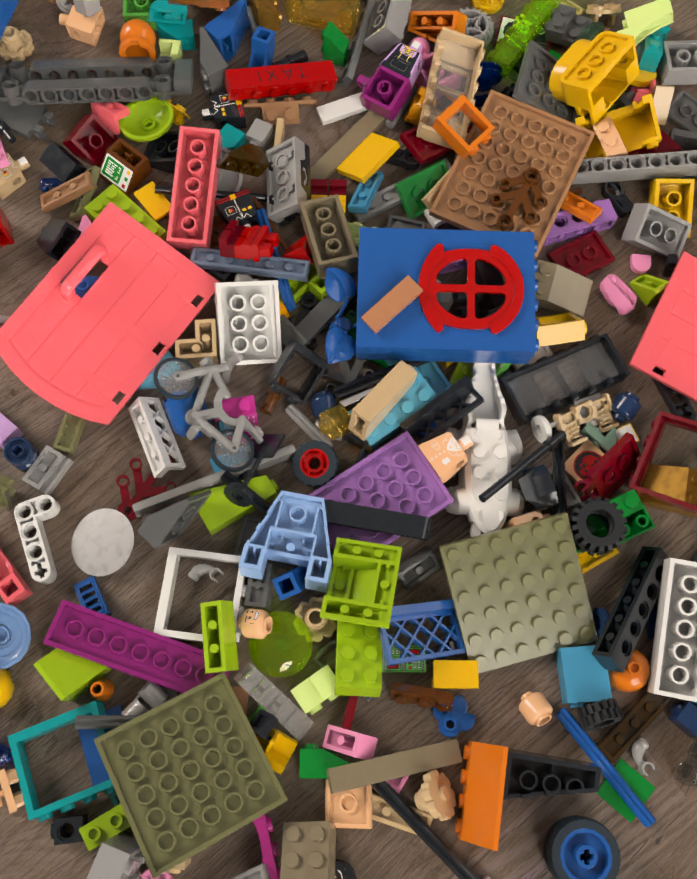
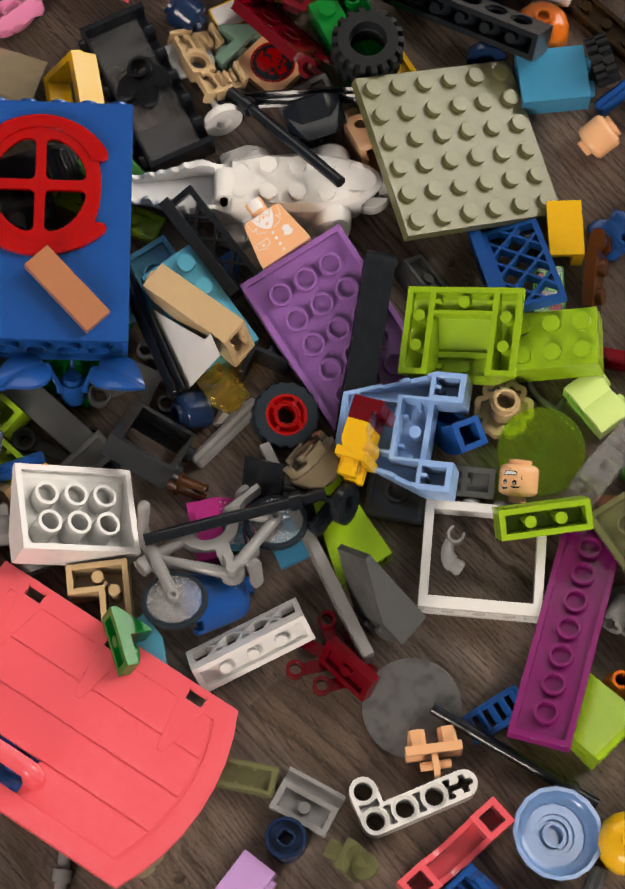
camera: 85 degrees left, 0 degrees up
none -> green slope [101,606,153,677]
none -> black plate [117,56,172,109]
none -> black bar [143,488,327,546]
none -> dark tan cone [282,430,340,491]
none -> dark red plate [318,636,380,702]
none -> yellow hips [334,394,396,487]
none -> light nougat hips [404,725,463,779]
none -> black bar [429,703,600,809]

